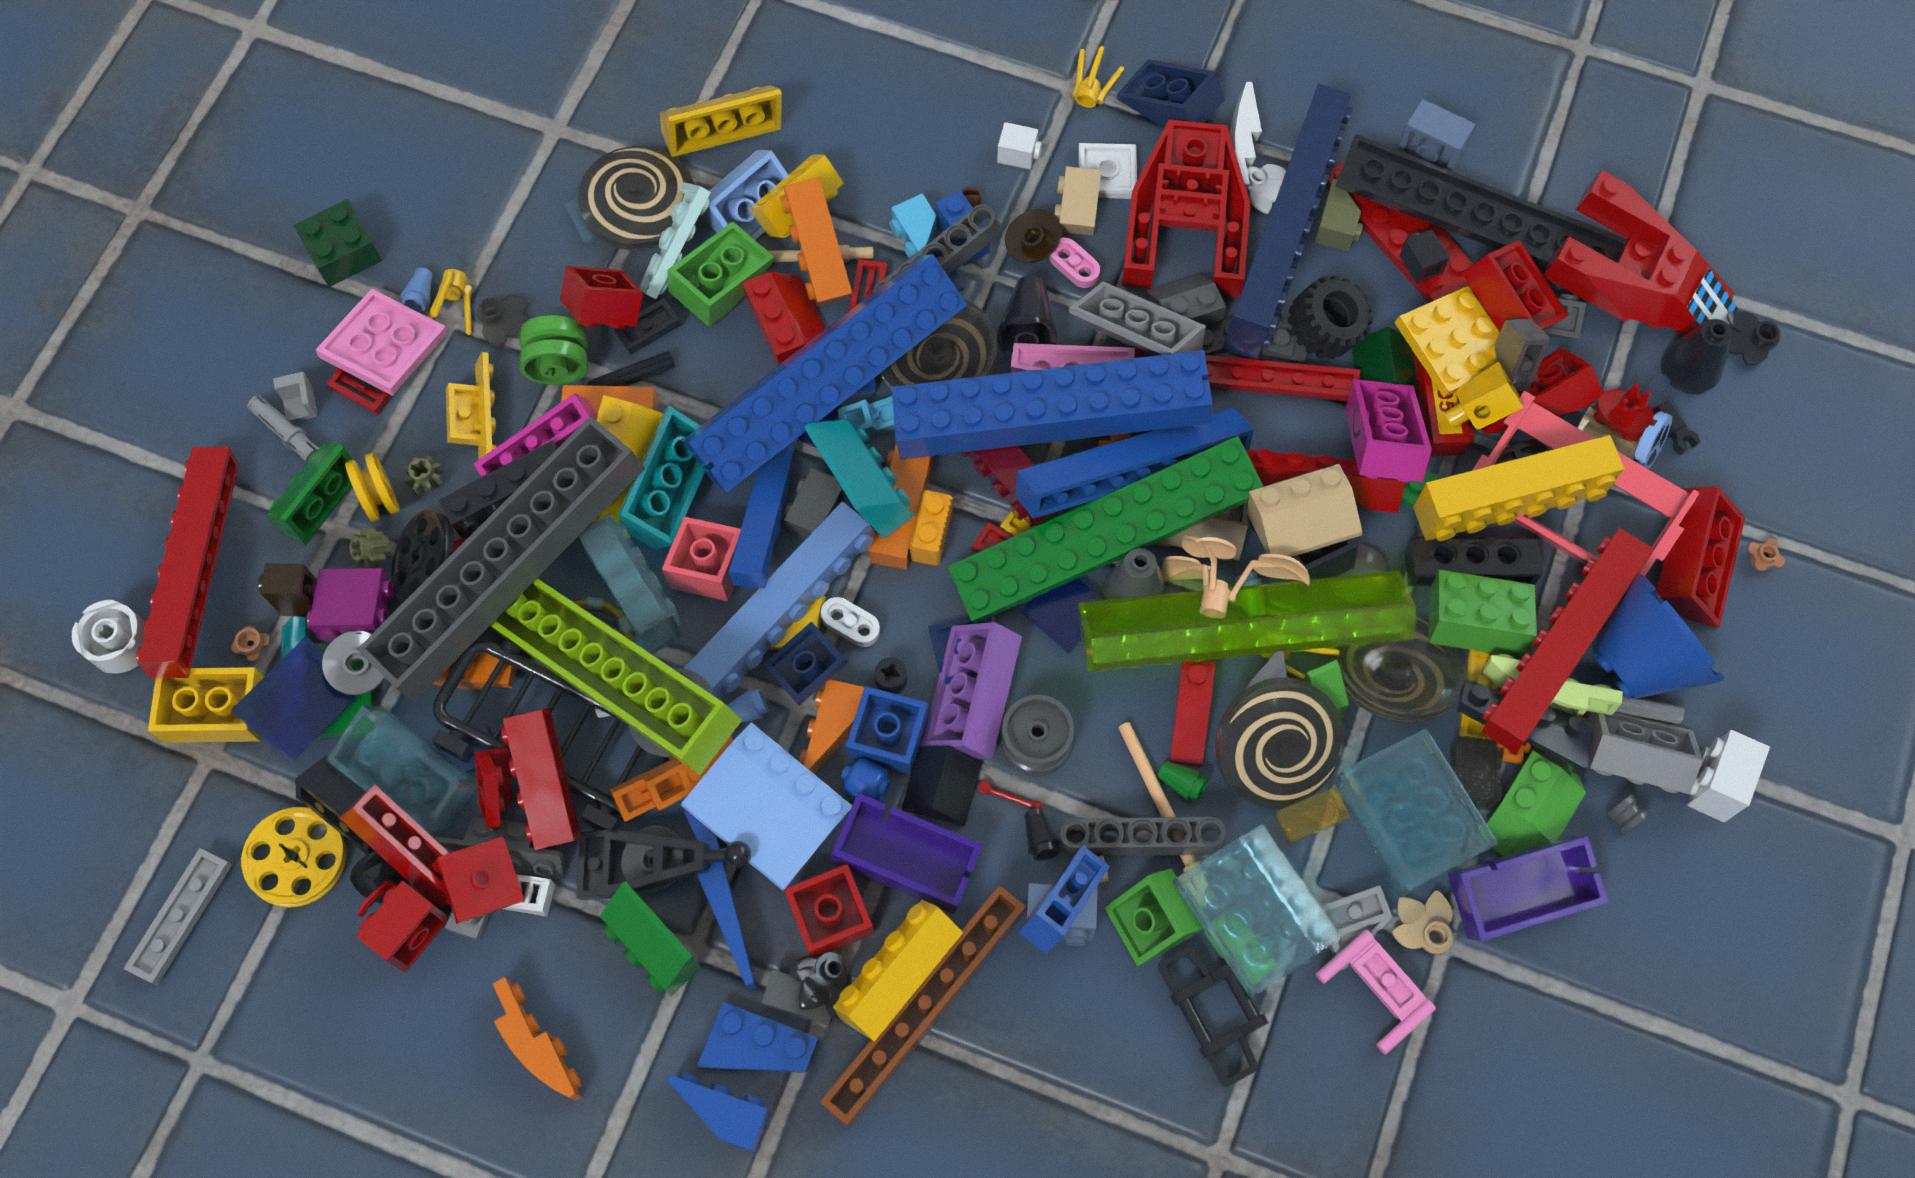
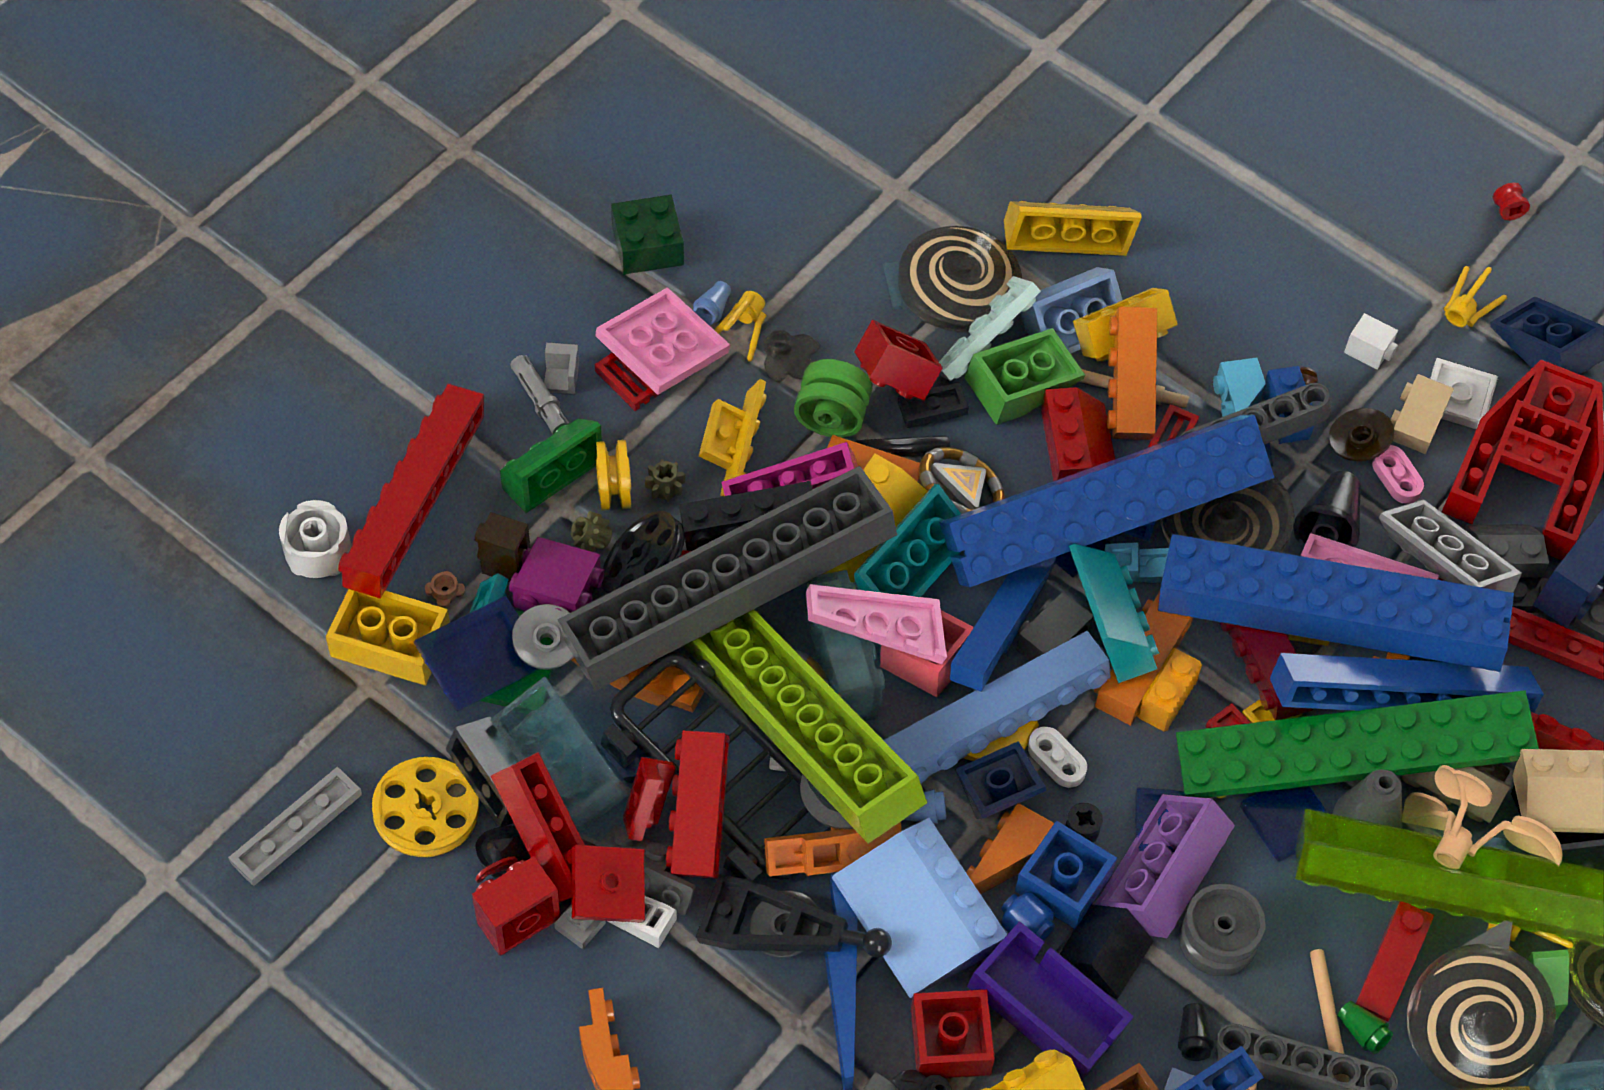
camera: 15 degrees right, 10 degrees down
green slope [600,881,702,996] -> none
red hinge [978,781,1043,810] -> none
none -> bright pink wing [806,584,947,664]
none -> piece [919,447,1005,514]

